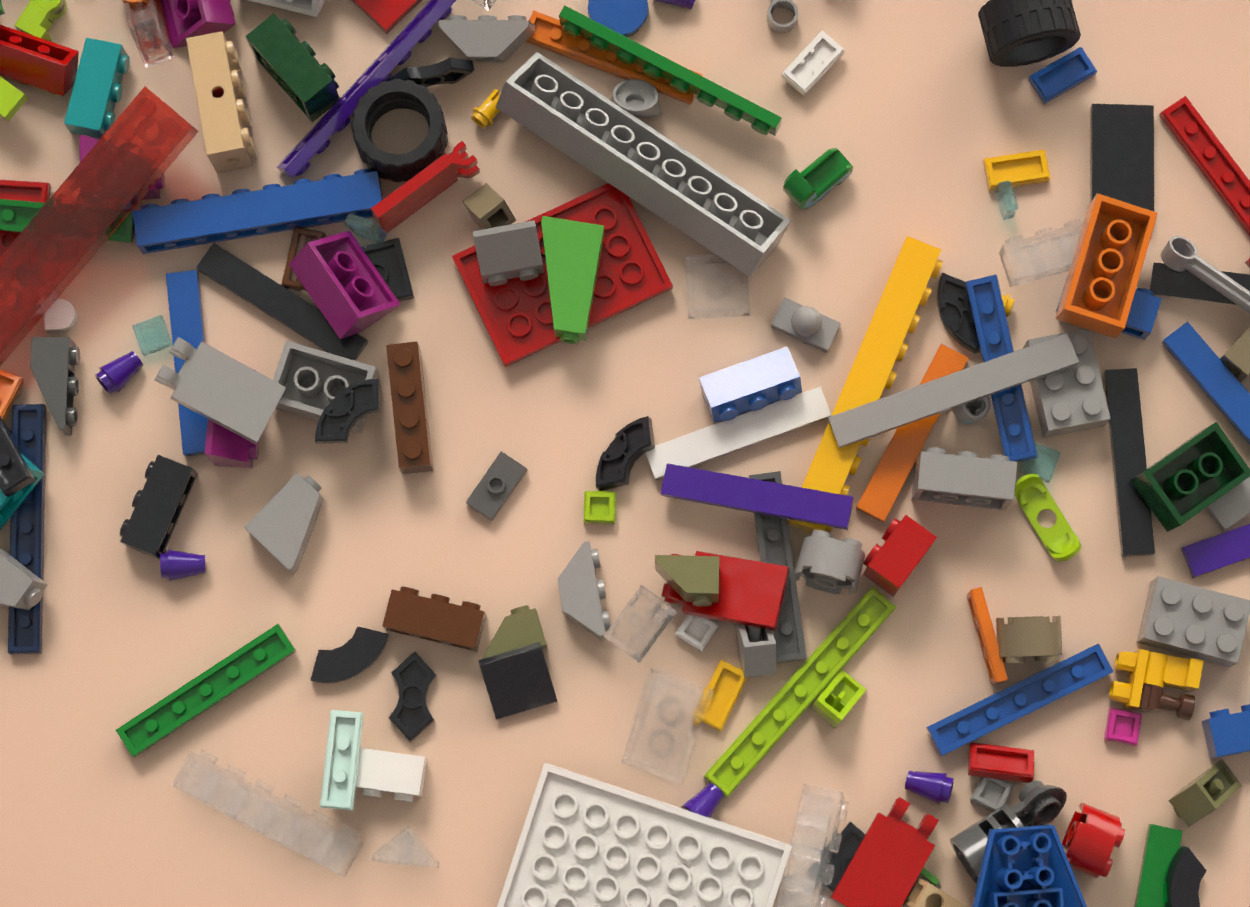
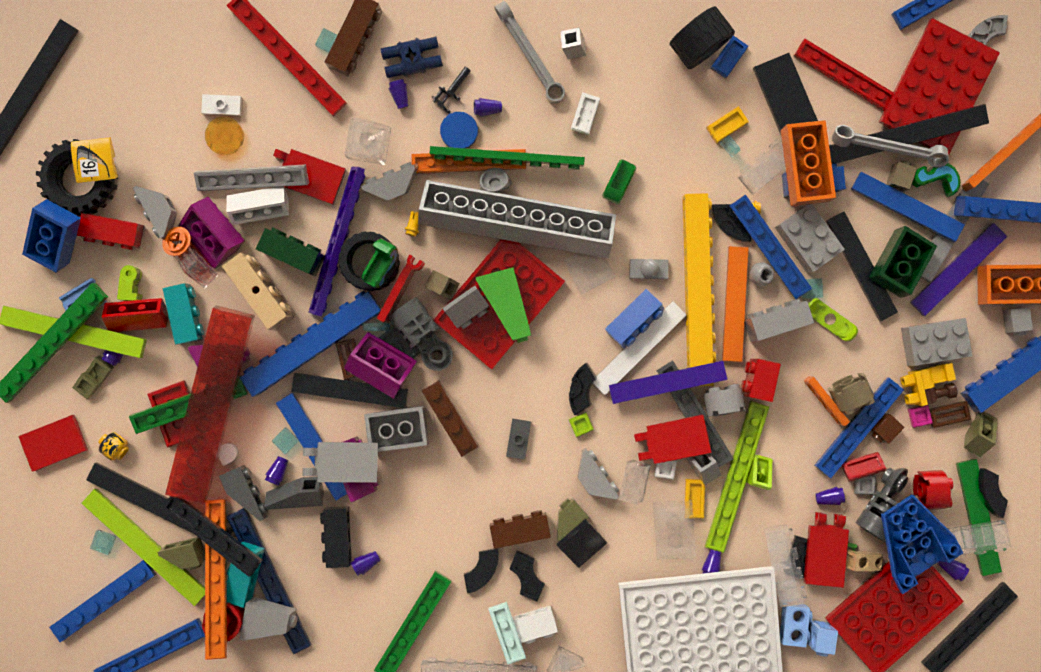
camera: 30 degrees left, 10 degrees up
light grey slope [244,473,324,575] -> none
black tile [315,378,380,444] -> none
black tile [388,58,475,87] -> none
olive slope [655,555,719,607] -> none
light grey tile [828,333,1079,448] -> none
none -> dark grey slope [264,477,324,510]
none -> green animal [362,239,398,288]
none -> dark grey cylinder [388,297,453,371]
none -> reddish brown brick [871,413,905,444]
none -> reddish brown tile [929,401,971,428]

